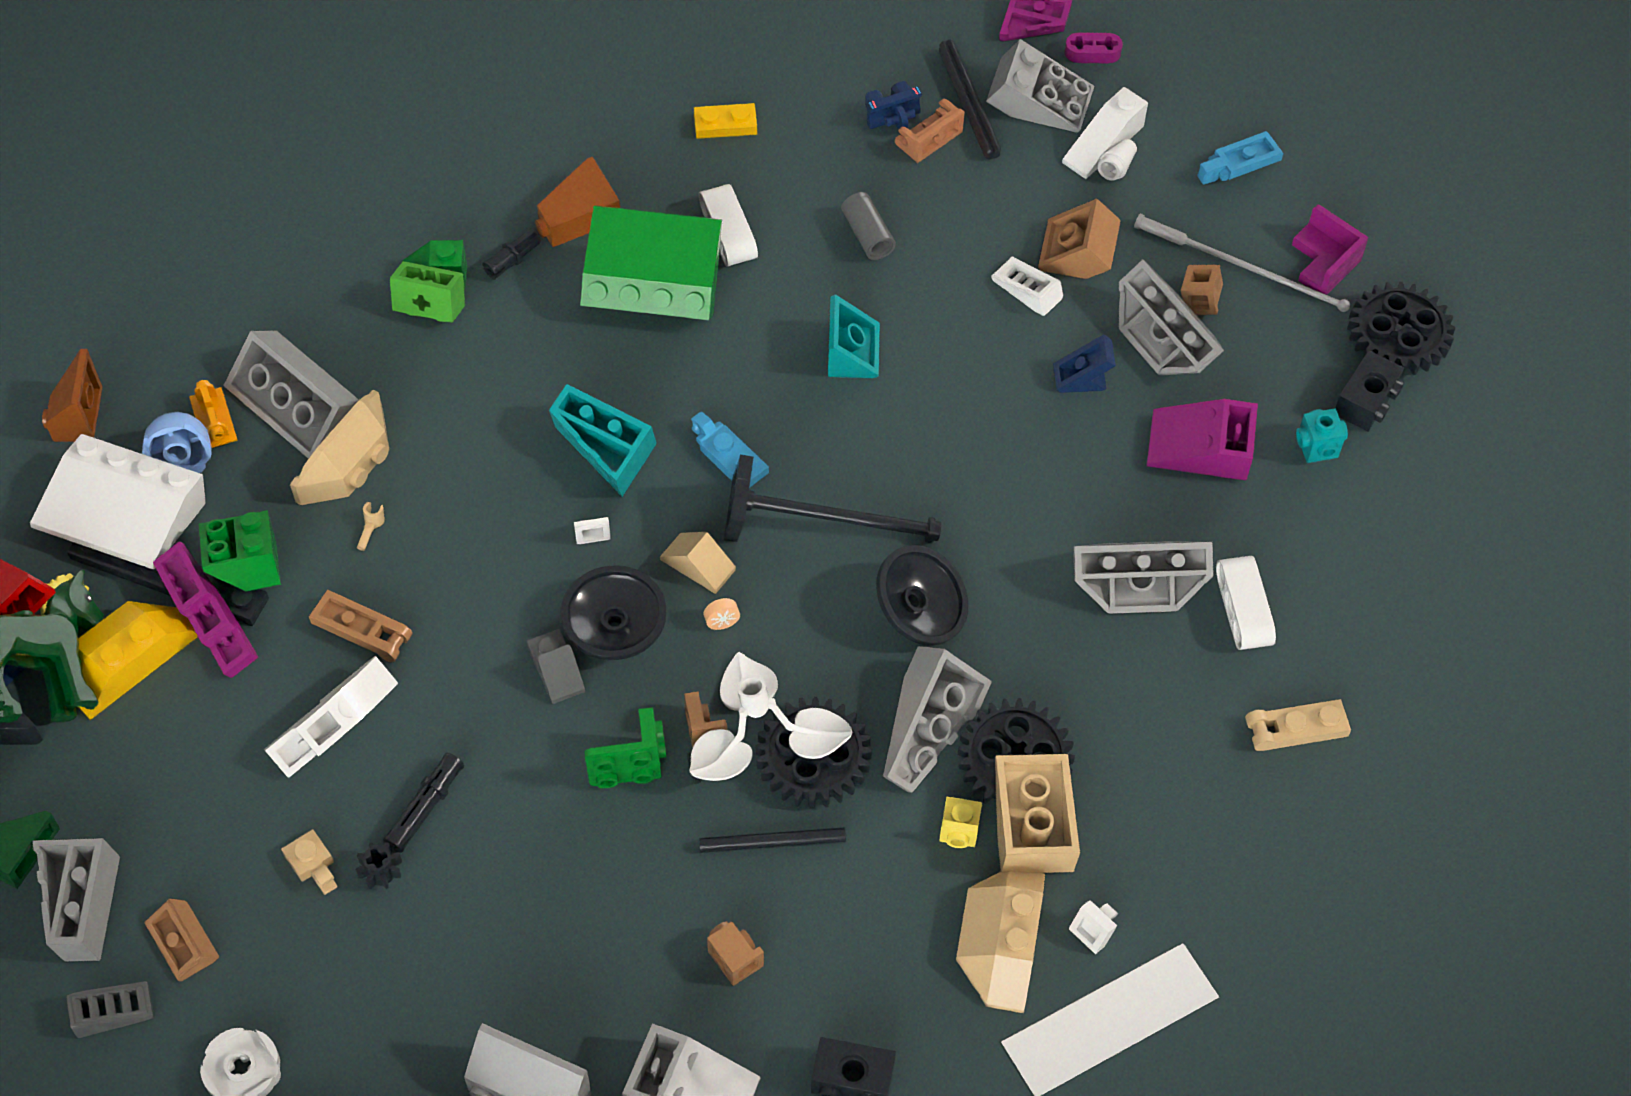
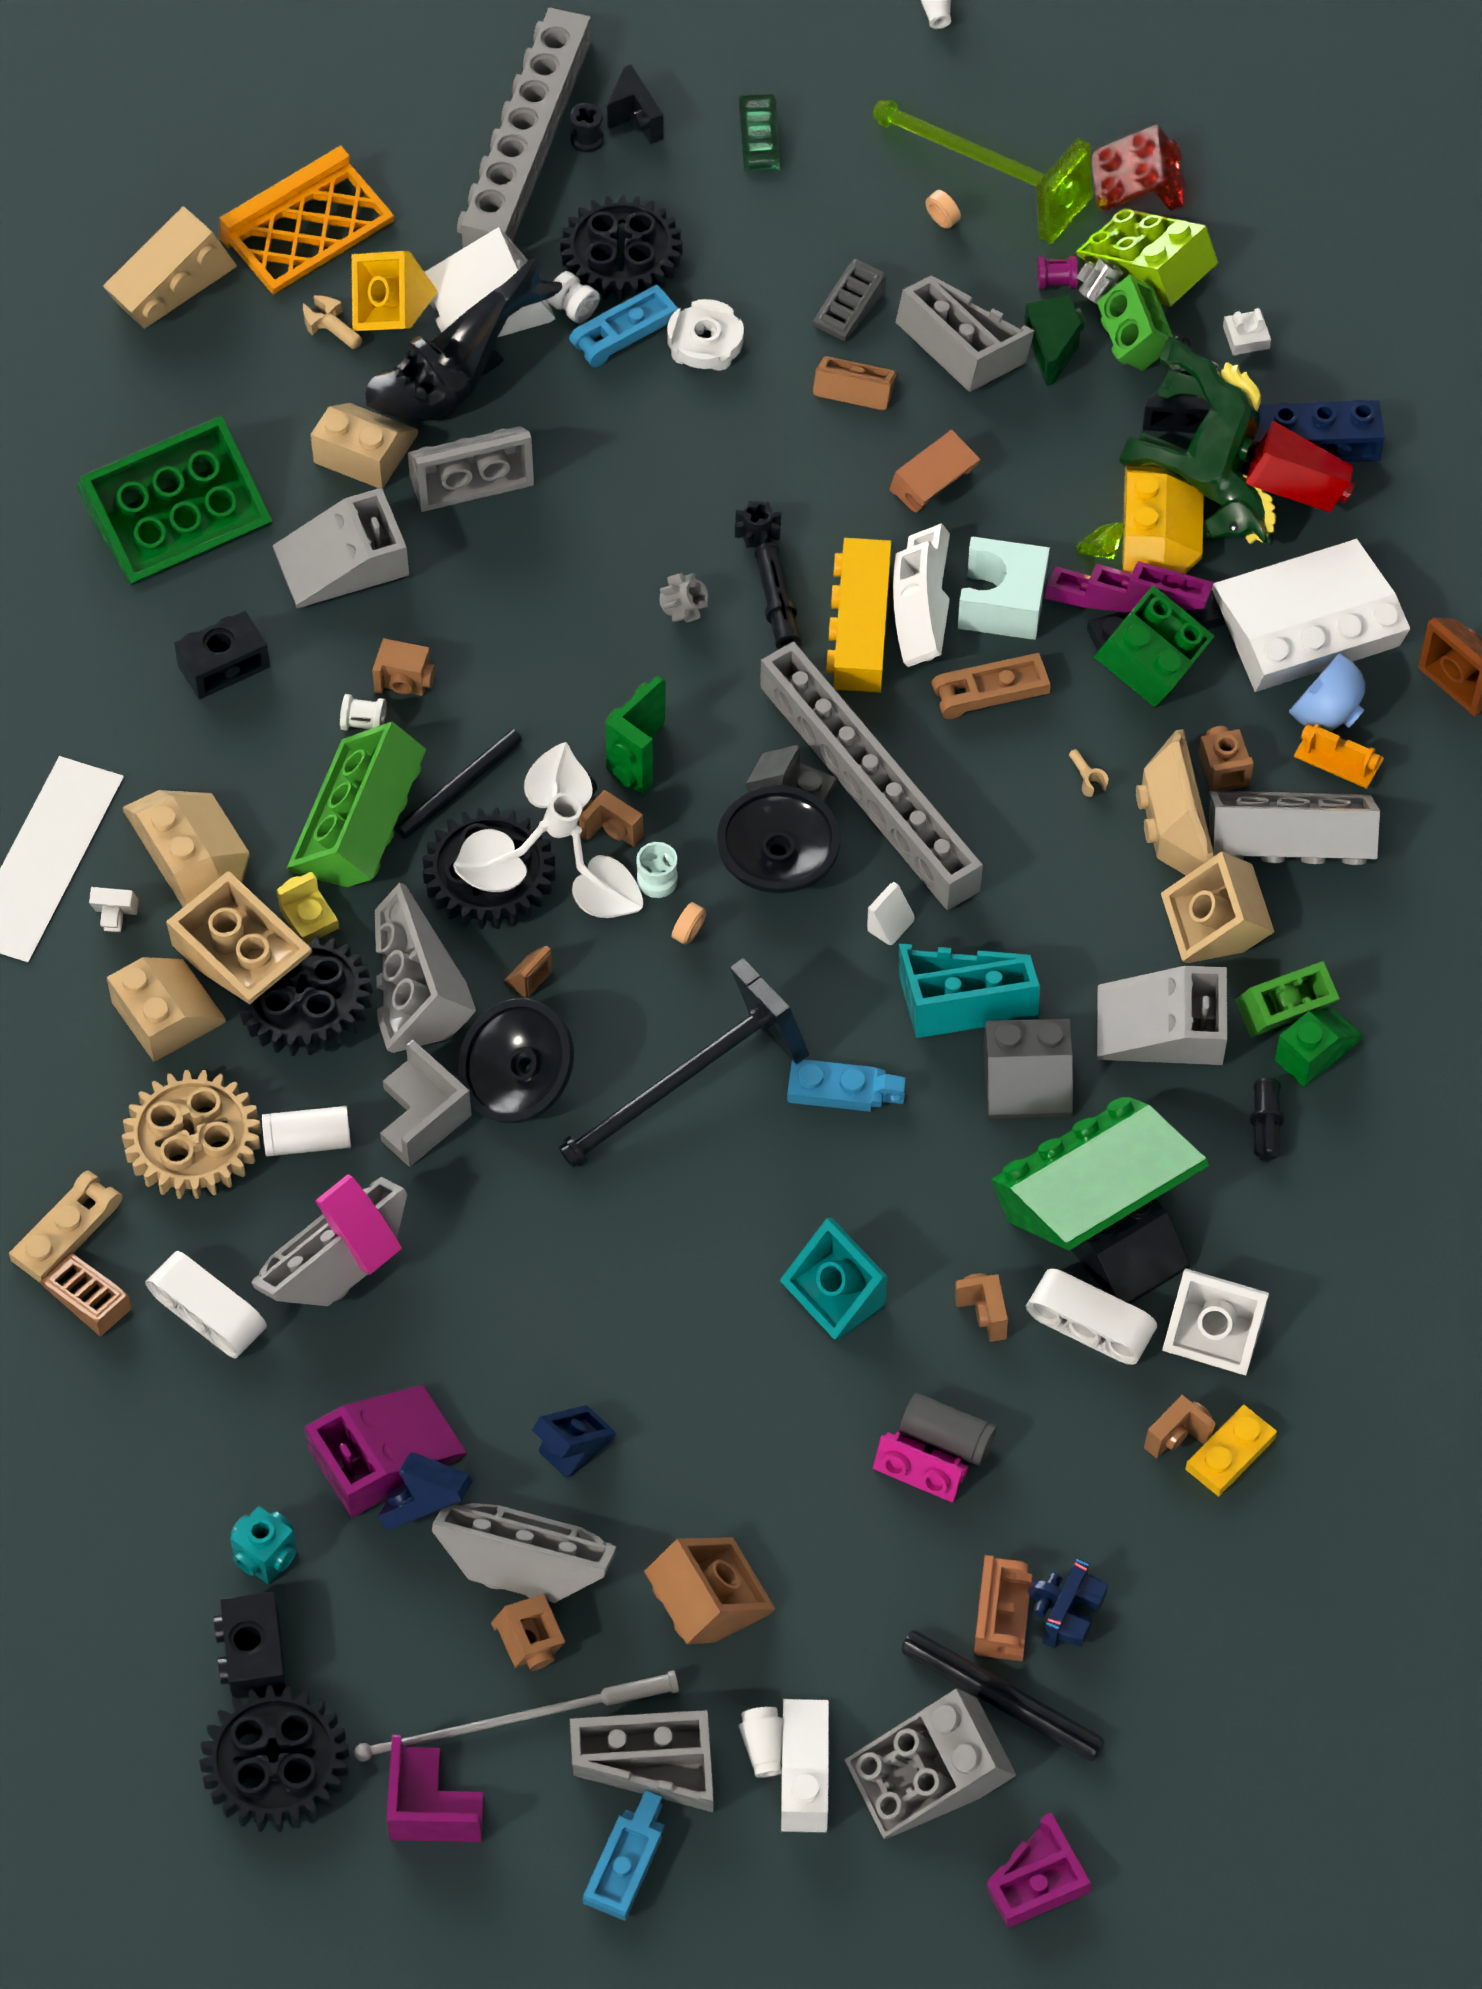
camera: 140 degrees right, 0 degrees up
tan plate [281,829,337,895] -> none
dark orange slope [535,157,620,247] -> none
tan slope [660,532,736,594] -> none
white slope [992,257,1063,316] -> none
magenta beam [1064,33,1123,64] -> none
none -> medium nougat slope [40,1253,132,1337]
none -> tan slope [106,957,226,1062]
none -> tan gear [122,1070,261,1199]
none -> white pin [262,1106,351,1157]
none -> bright green slope [286,721,426,888]
none -> dark pink slope [315,1175,402,1275]
none -> white bush [340,694,387,730]
none -> dark blue slope [378,1453,473,1531]
none -> light grey panel [380,1040,472,1167]
none -> medium nougat slope [504,946,552,998]
none -> light grey wedge [570,1710,713,1812]
none -> light aqua wheel [636,842,678,898]
none -> light grey gear [660,573,708,622]
none -> light grey brick [760,641,983,911]
none -> yellow brick [826,538,891,693]
none -> dark pink hinge [873,1431,969,1503]
none -> nougat hinge [889,429,980,513]
none -> medium nougat bracket [955,1273,1008,1342]
none -> light aqua piece [958,536,1050,640]
none -> dark grey slope [983,1018,1073,1119]
none -> clear neon green slope [1075,522,1125,559]
none -> light grey slope [1097,966,1227,1065]
none -> medium nougat bracket [1144,1395,1215,1459]
none -> tan slope [1161,851,1275,963]
none -> white slope [1162,1268,1269,1375]
none -> medium nougat brick [1198,726,1254,791]

